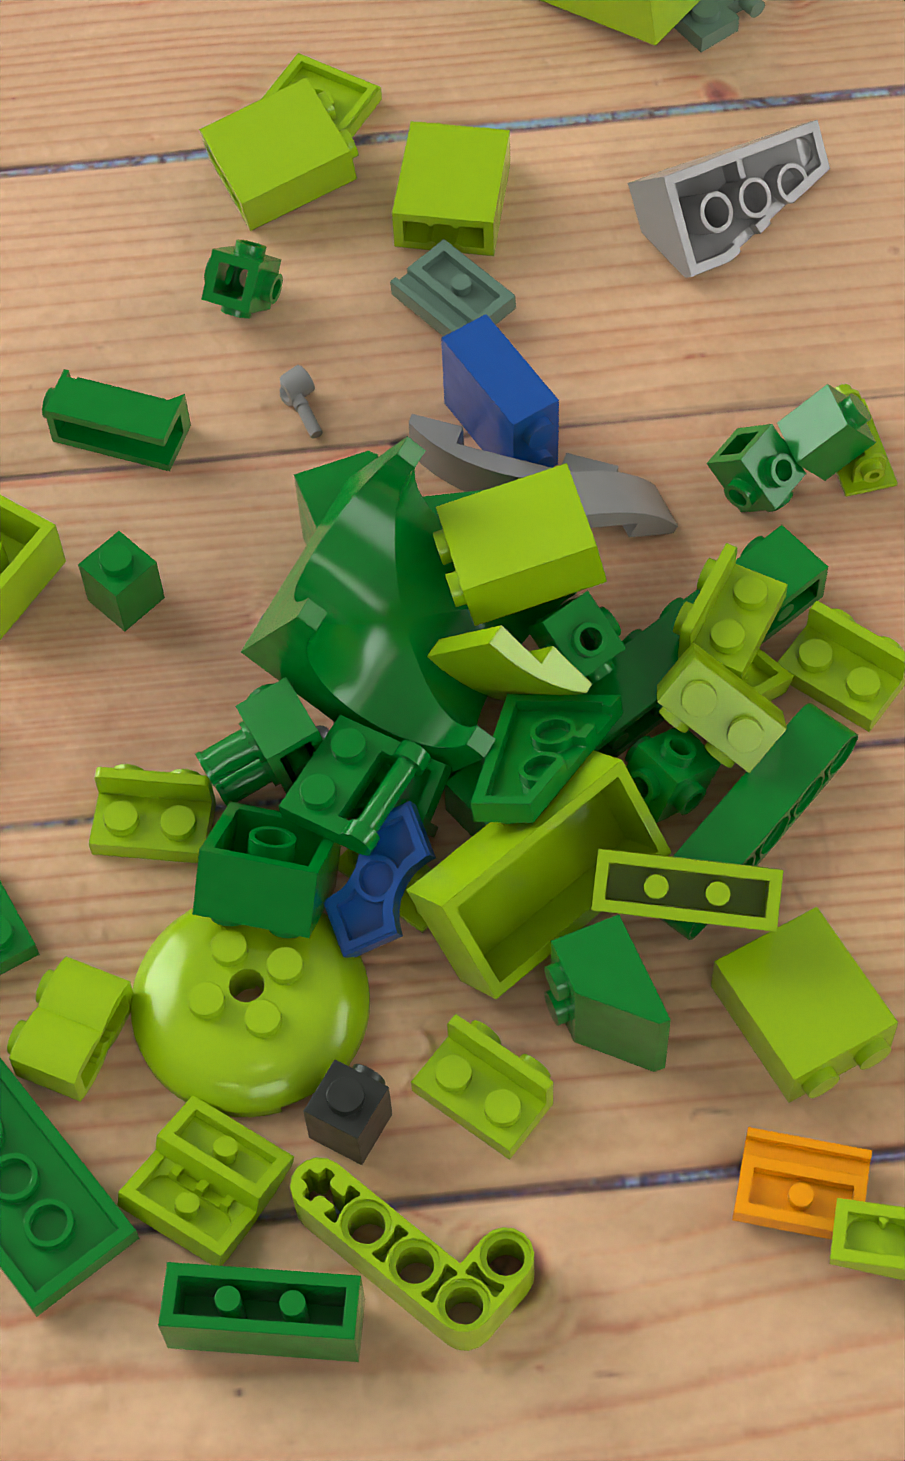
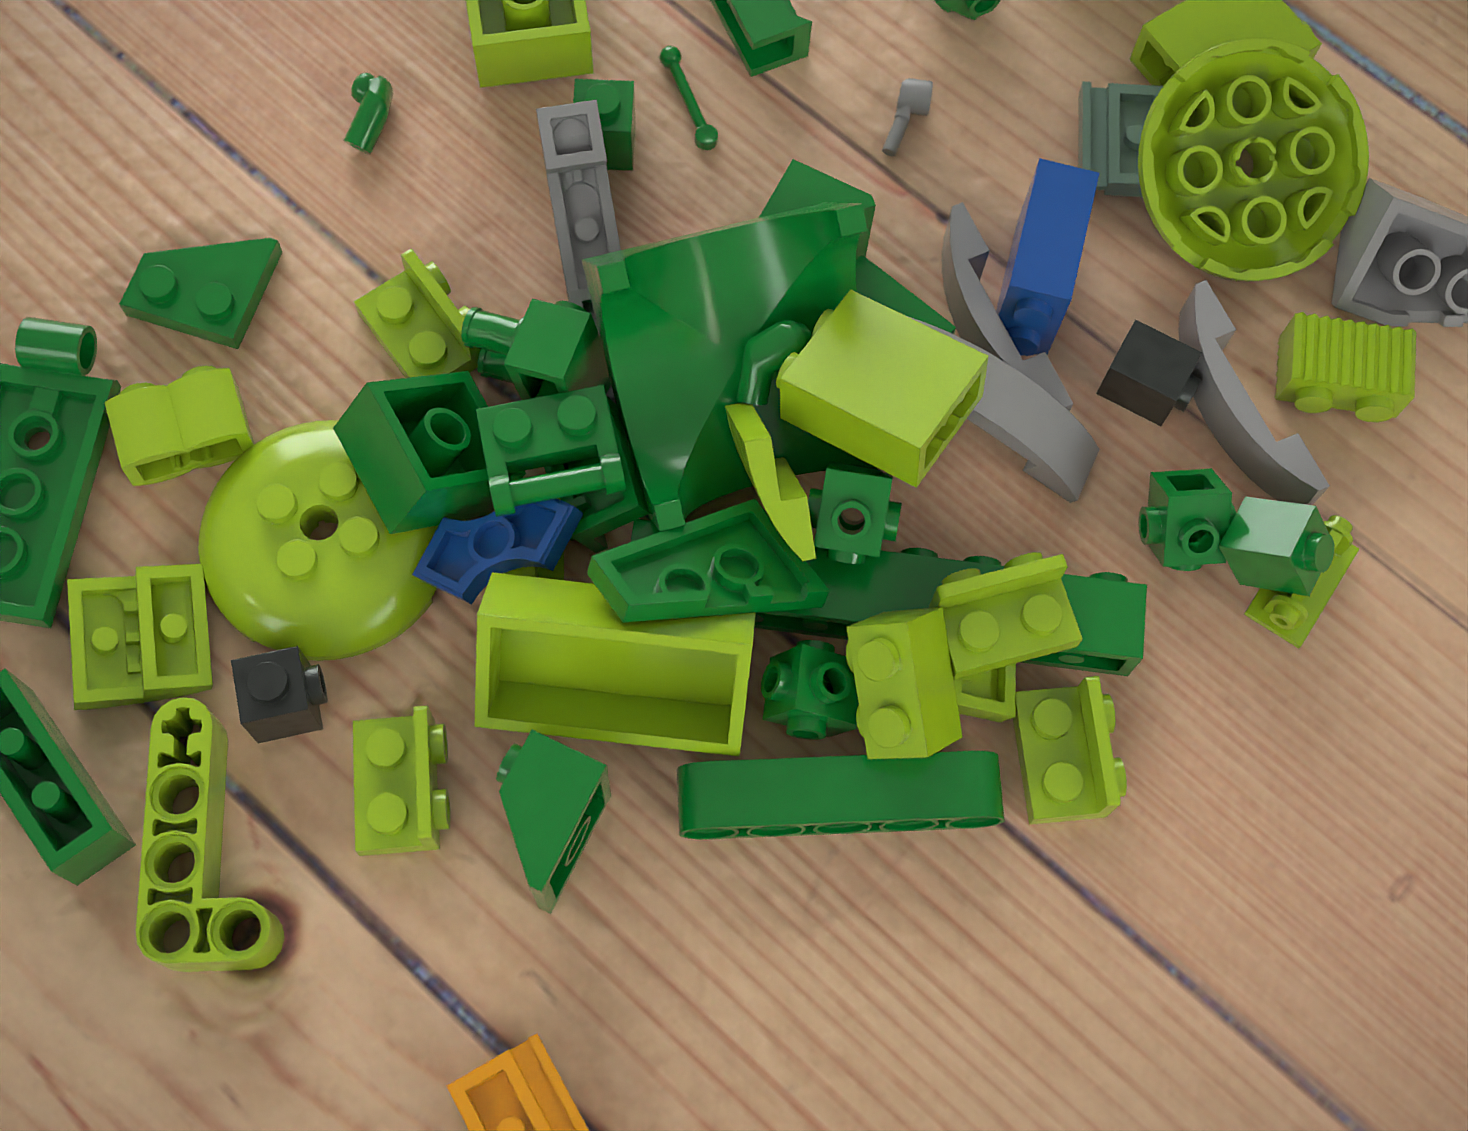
camera: 40 degrees right, 10 degrees up
lime brick [591,848,784,932] -> none
lime brick [711,907,898,1103] -> none
none -> light grey slope [536,100,621,333]
none -> green hinge [659,45,718,151]
none -> green arm [737,320,812,405]
none -> pearl dark grey brick [1096,319,1202,426]
none -> lime brick [1138,37,1369,281]
none -> light grey slope [1179,280,1330,505]
none -> lime brick [1275,312,1416,422]

